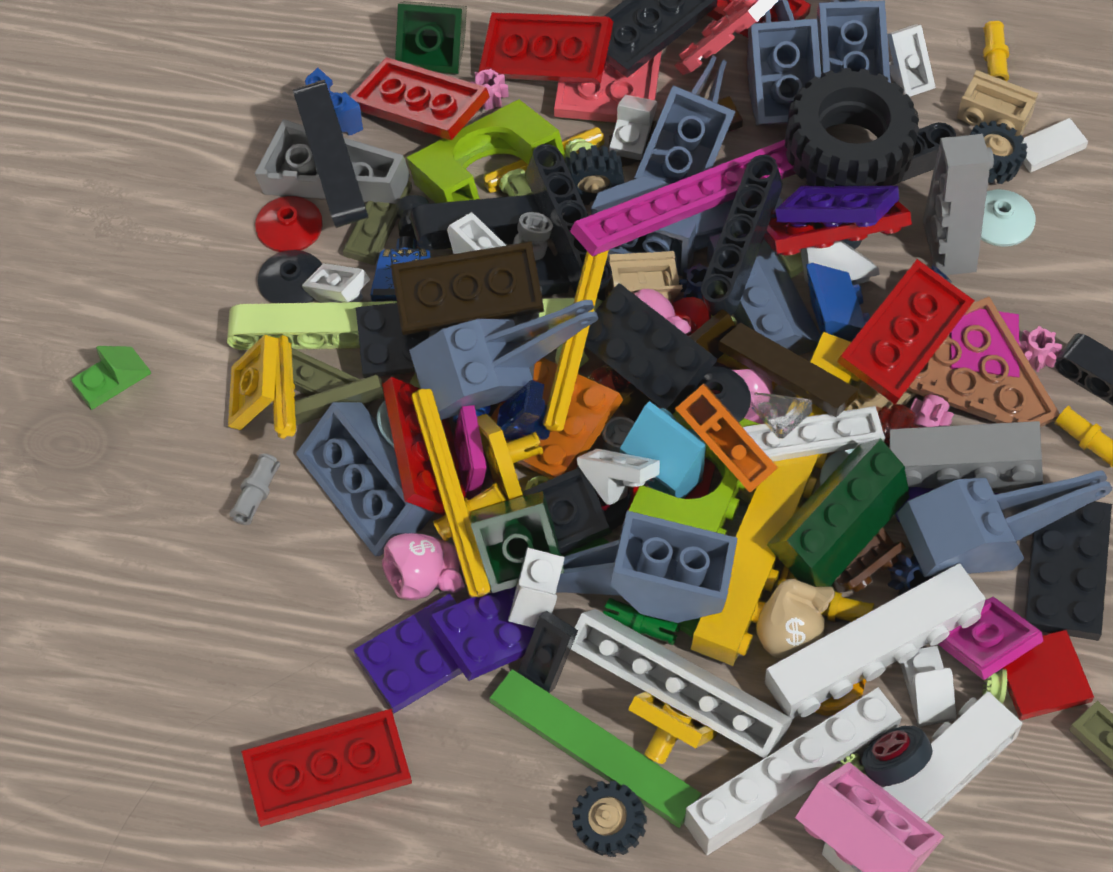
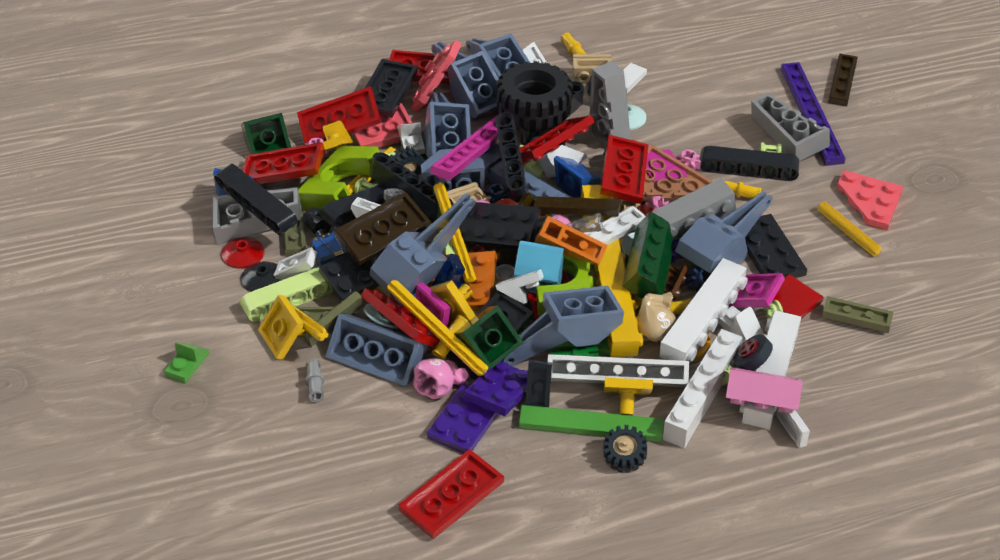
camera: 30 degrees left, 15 degrees down
white slope [508,547,565,628] -> none
dark purple plate [776,186,900,227] -> none
none -> yellow slope [323,121,353,150]

